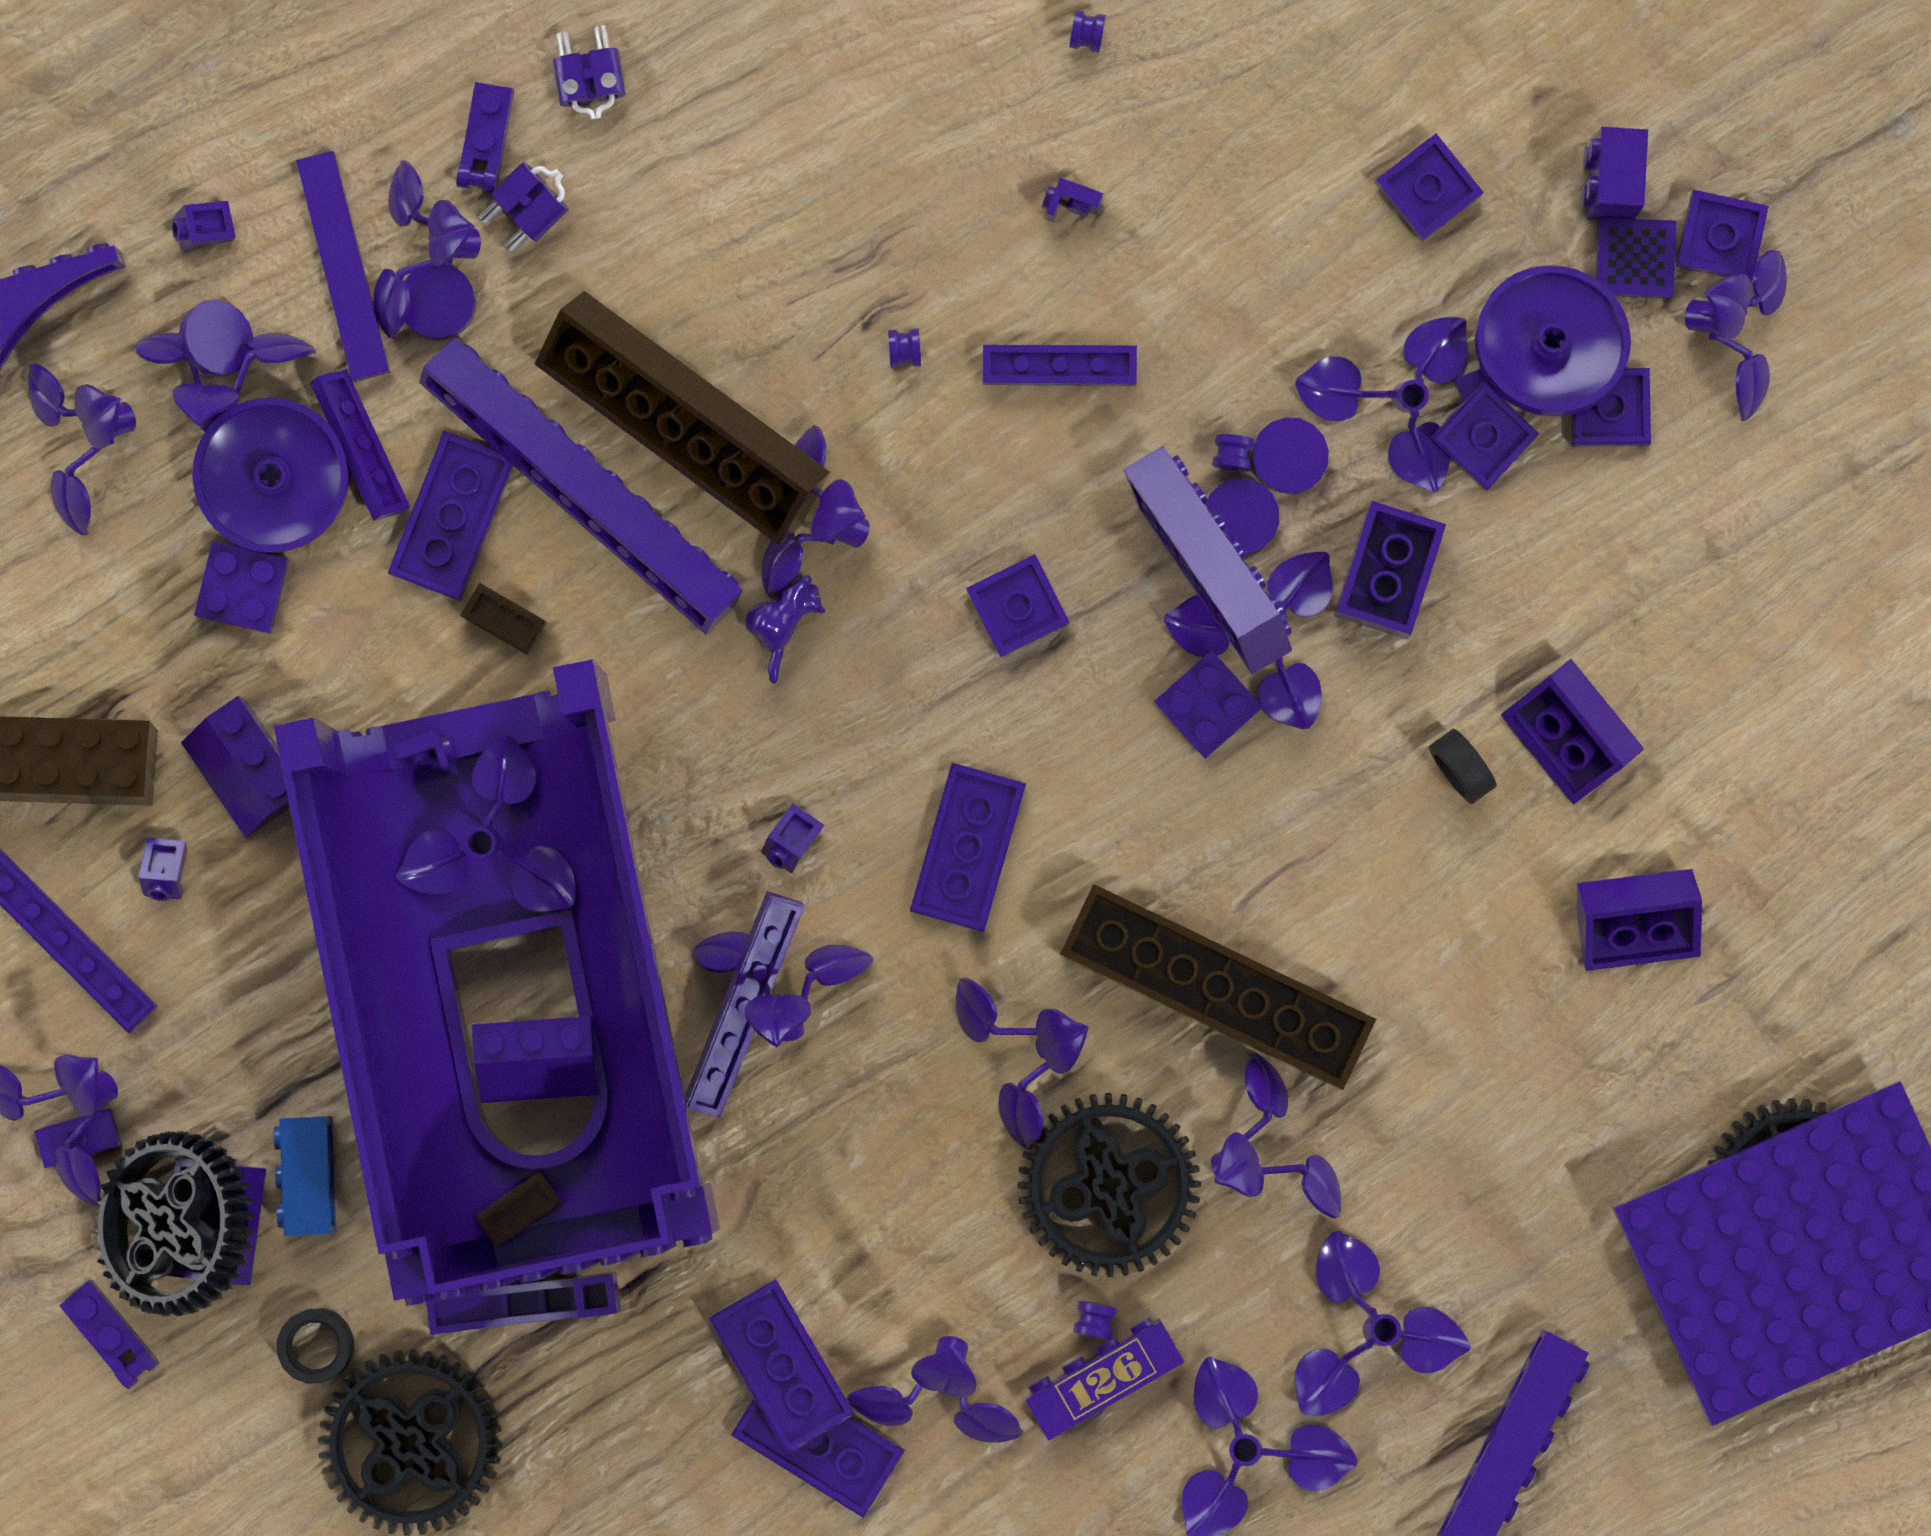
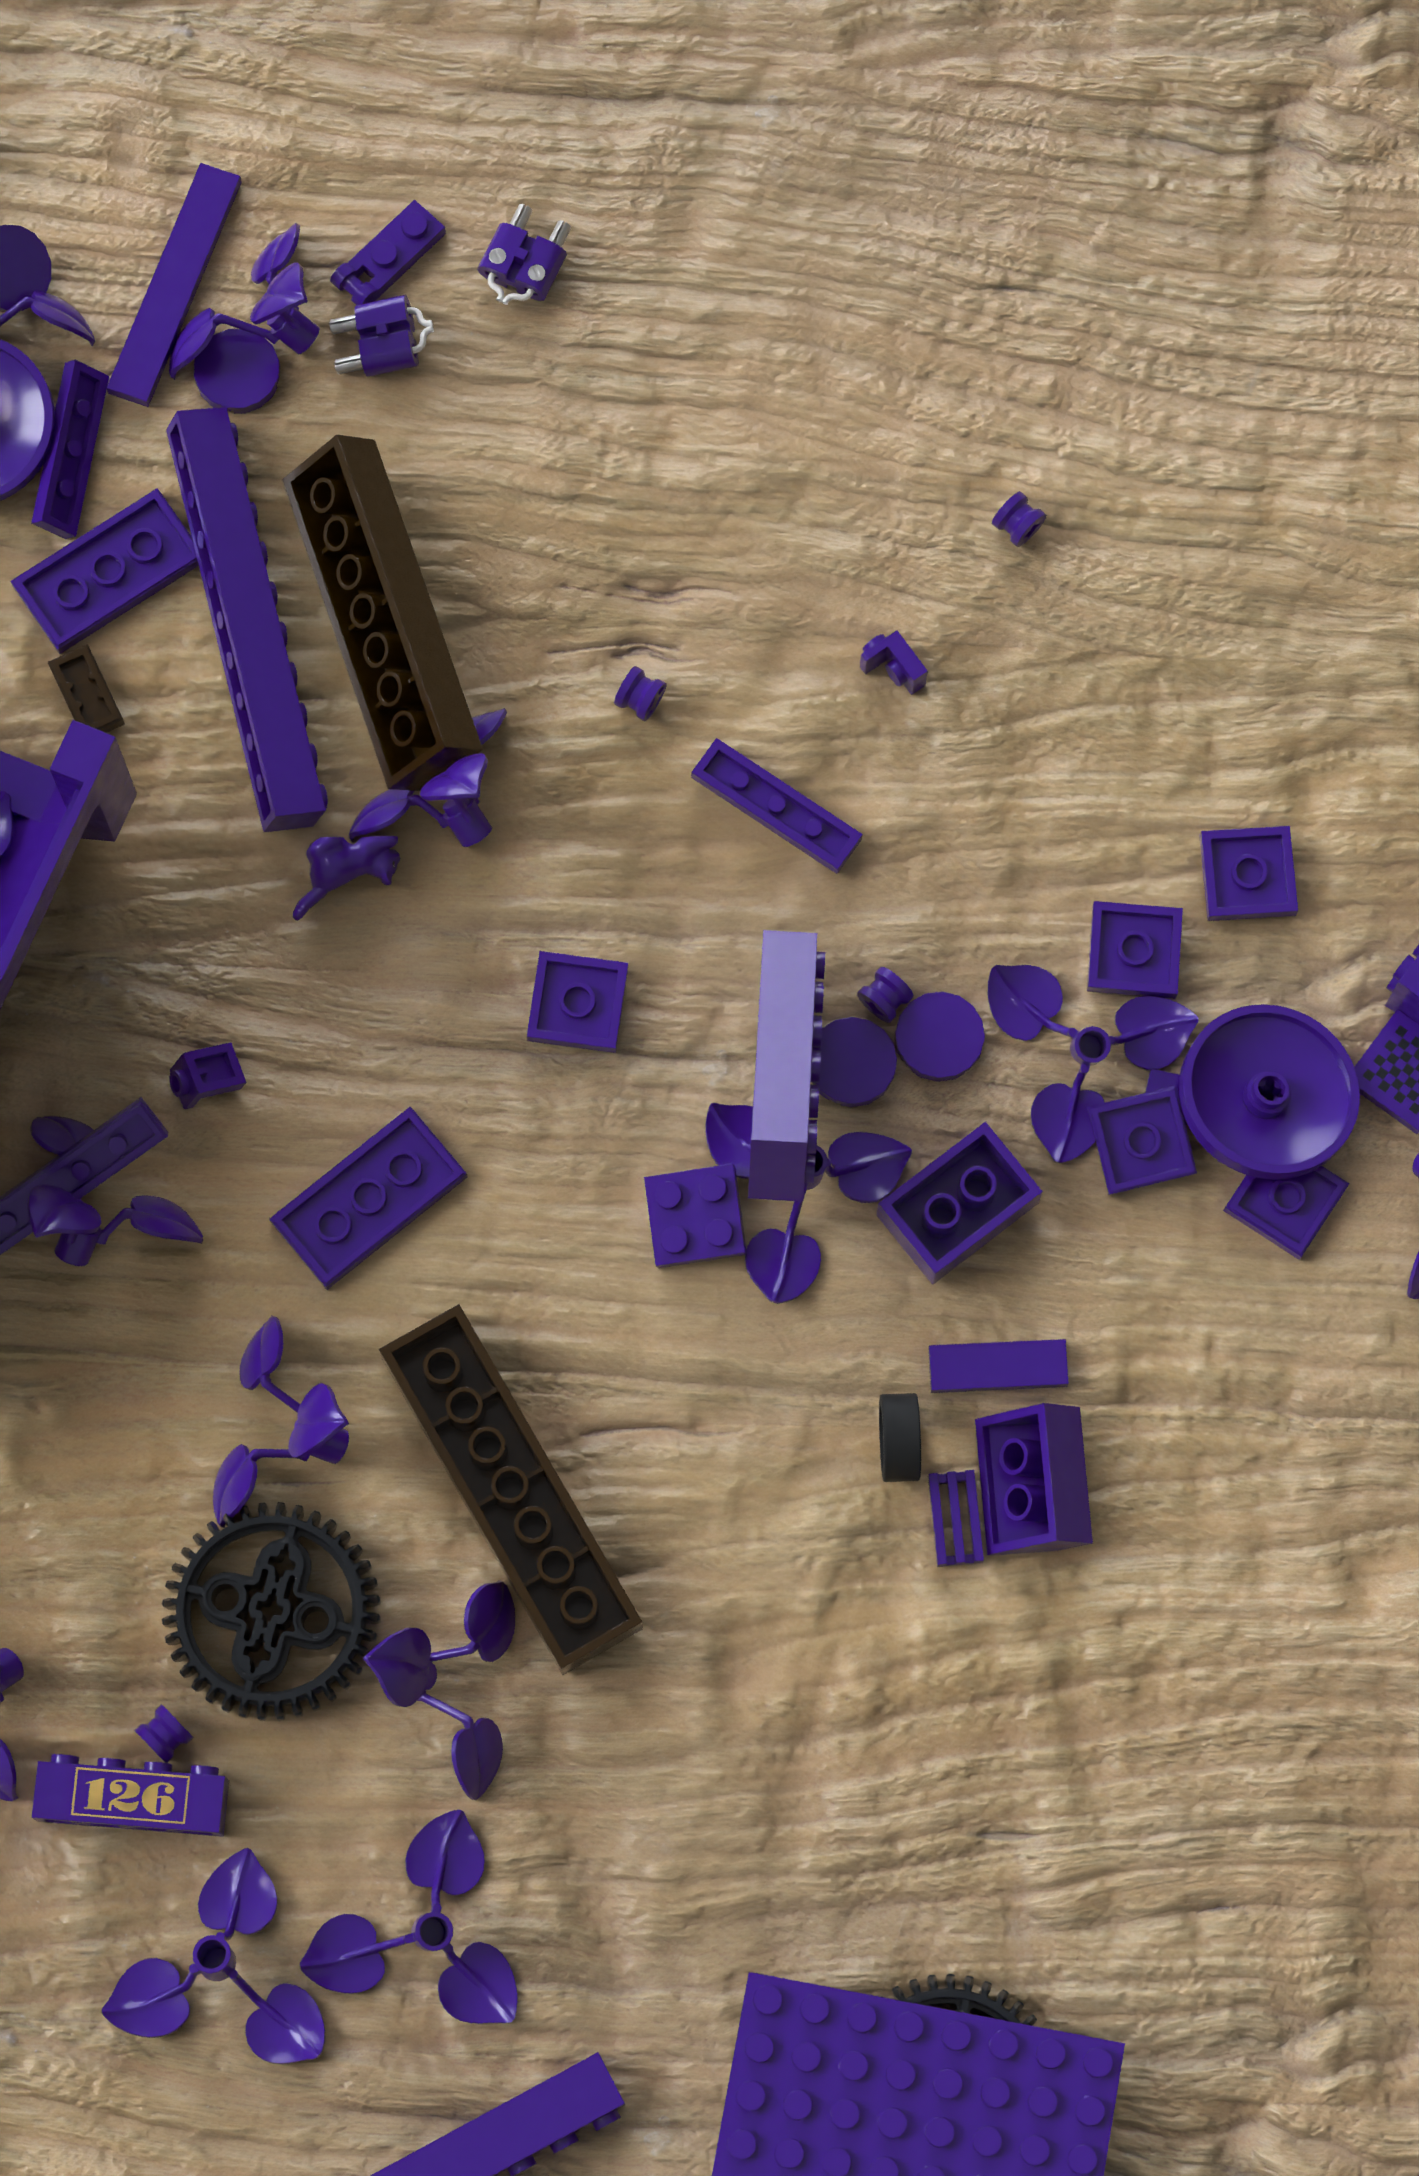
camera: 30 degrees right, 10 degrees down
dark purple bracket [172,201,236,252] -> none
dark purple slope [1576,869,1702,971] -> none
none -> dark purple tile [928,1339,1069,1393]
none -> dark purple tile [928,1470,984,1567]
none -> dark purple plate [1087,901,1183,999]

